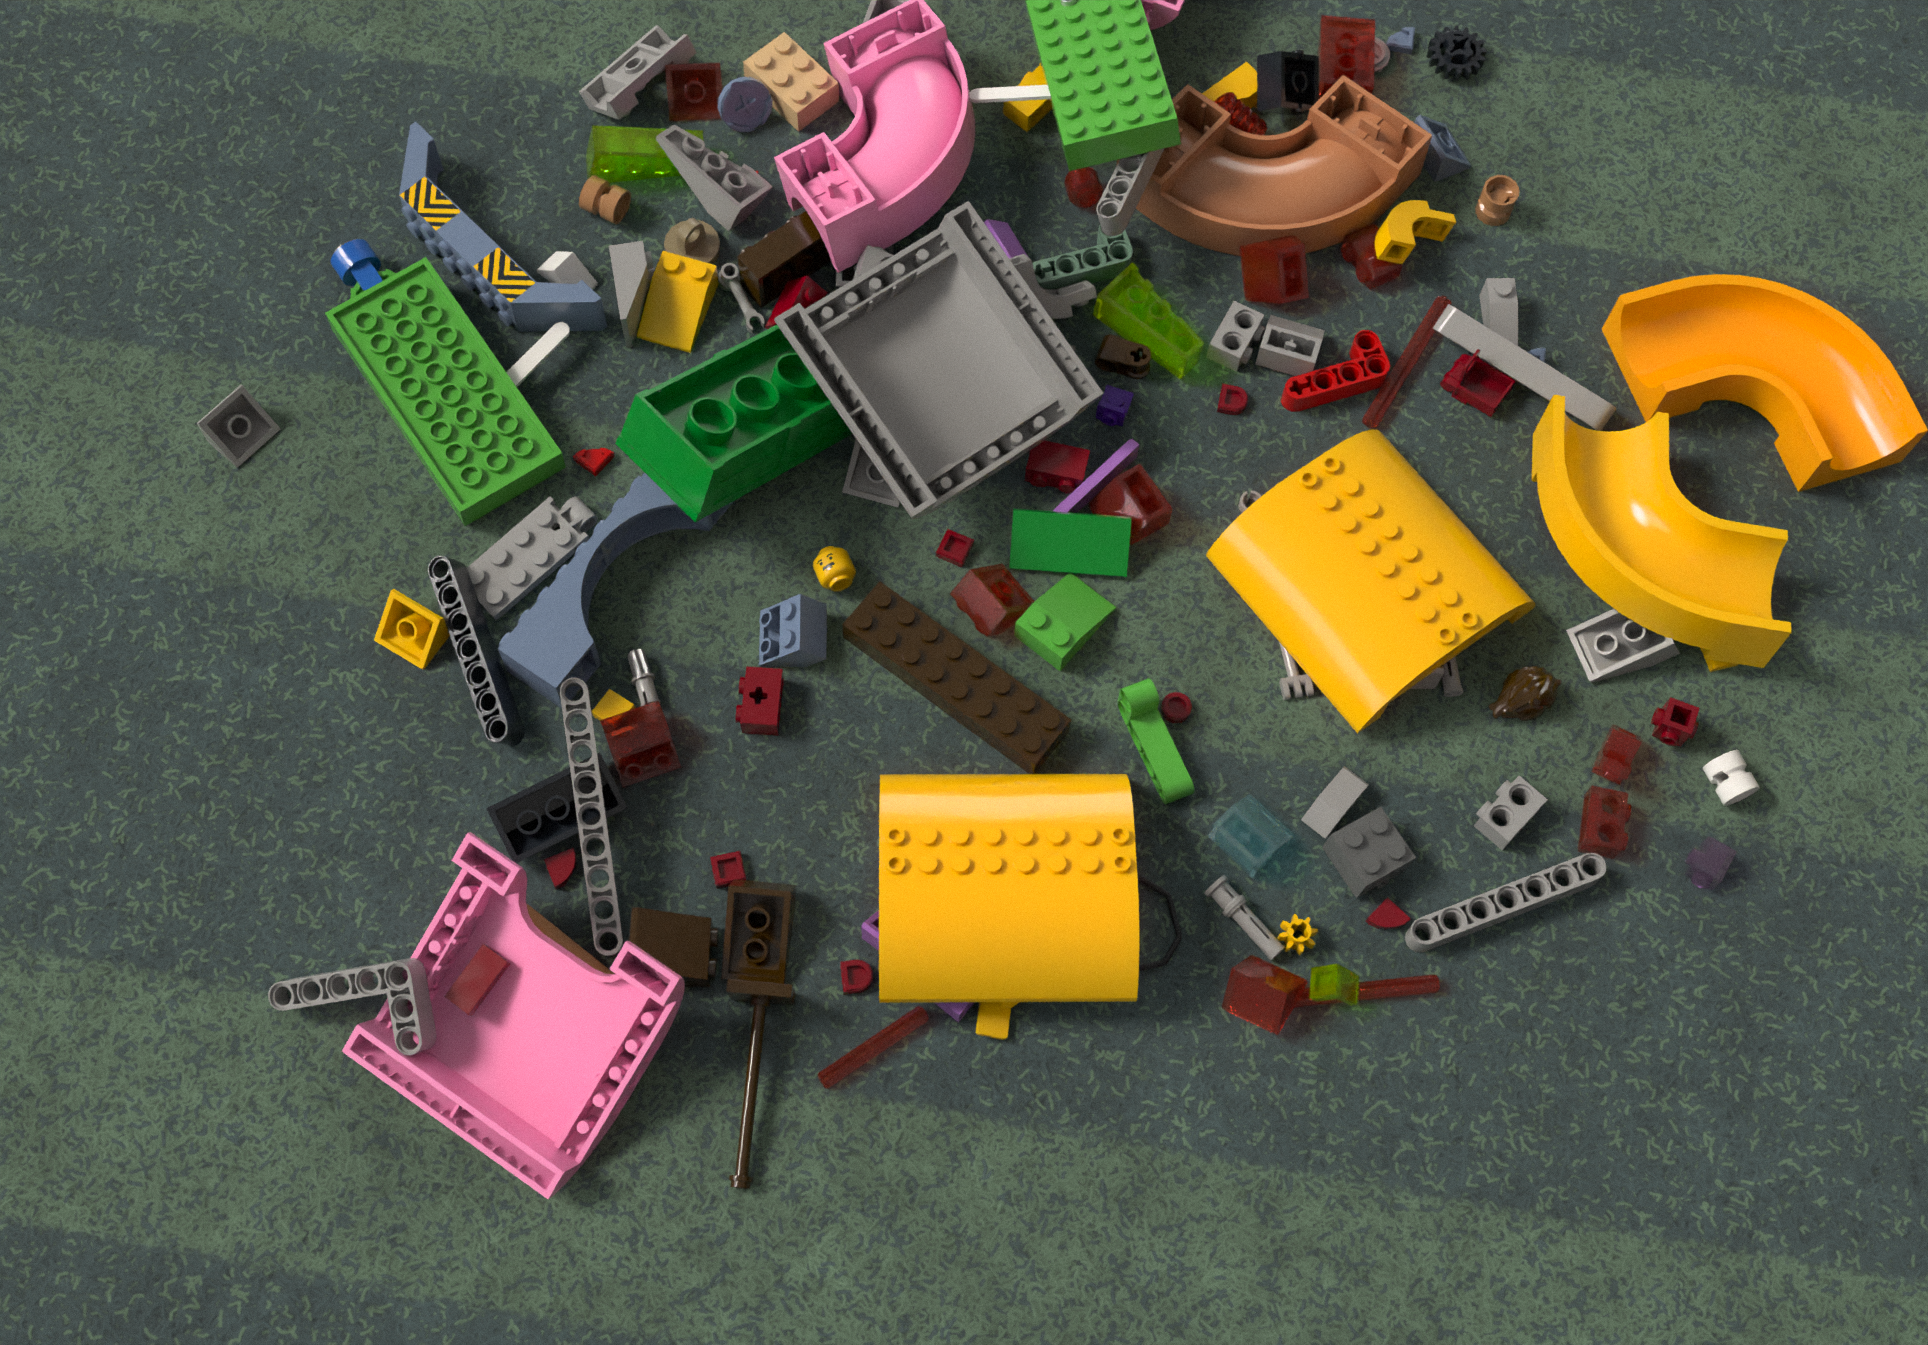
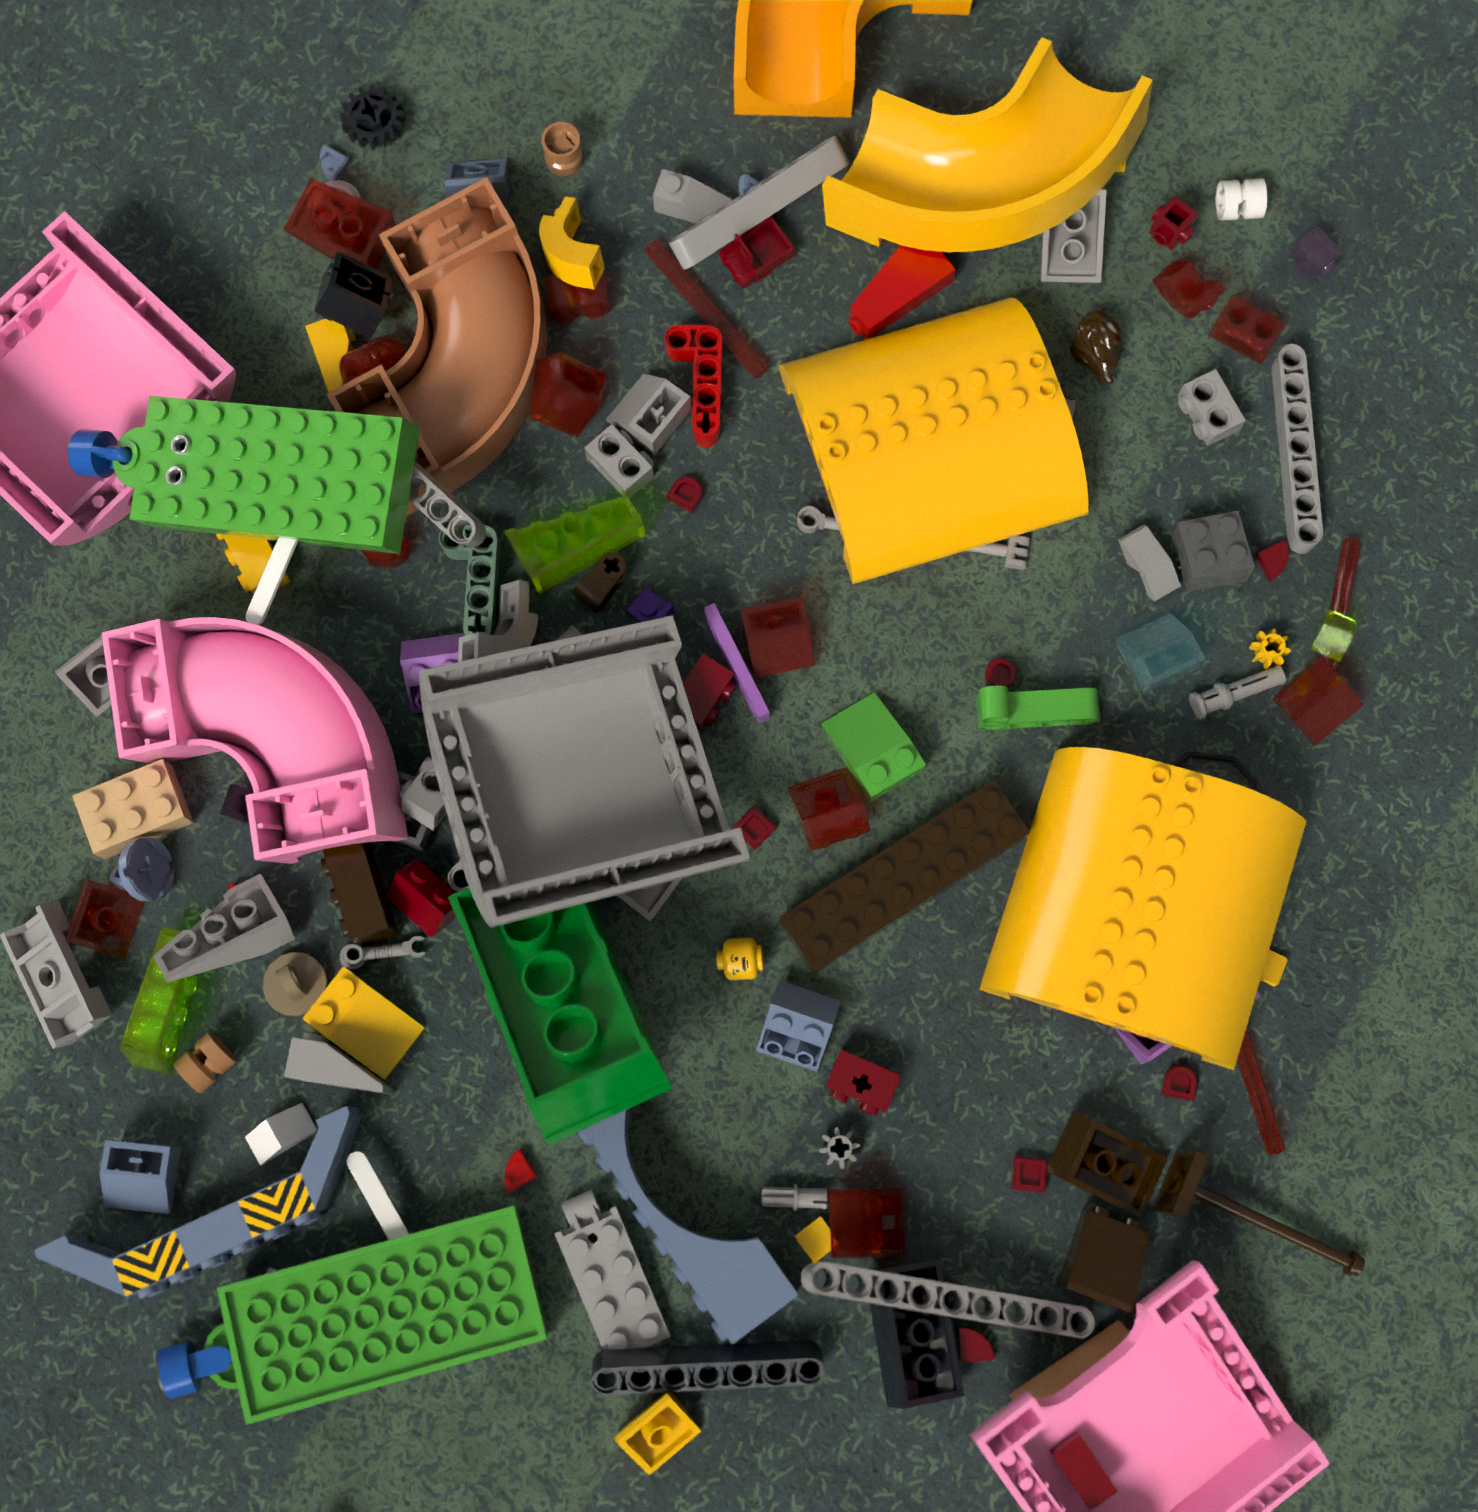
camera: 65 degrees left, 10 degrees up
green tile [1009,509,1132,577] -> none
none -> sand blue slope [100,1140,182,1214]
none -> light grey gear [819,1127,860,1169]
none -> red slope [848,245,956,340]

